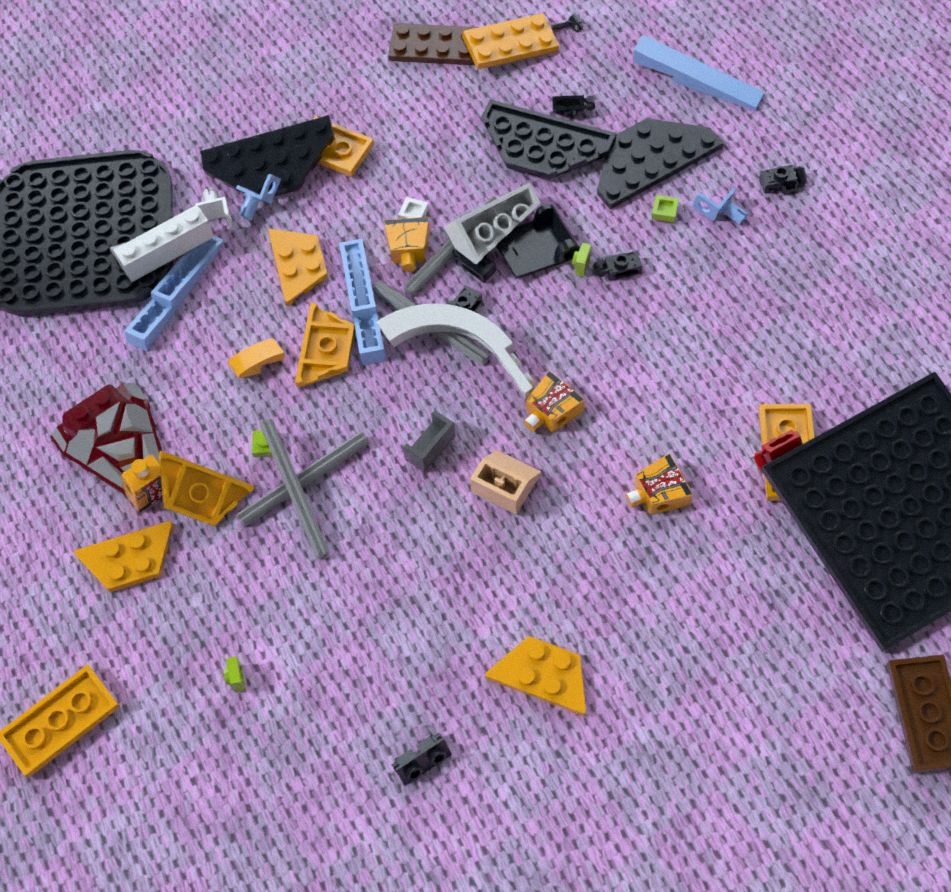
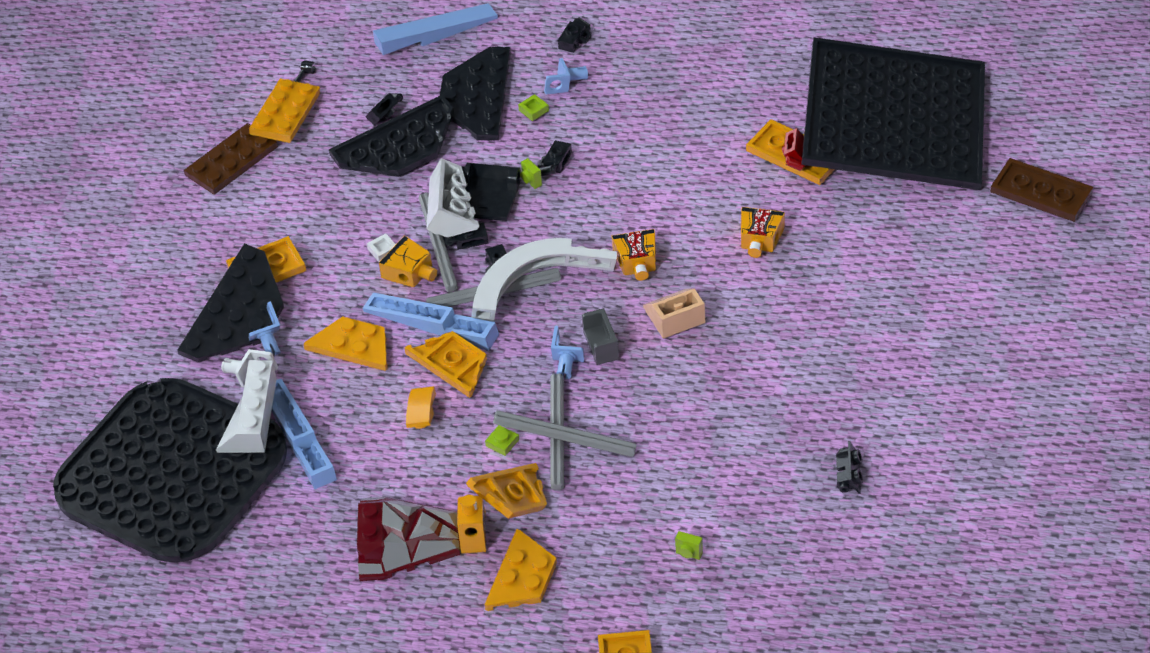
camera: 55 degrees left, 15 degrees down
light orange wing [485,636,586,717] -> none
none -> light blue bracket [551,326,585,379]

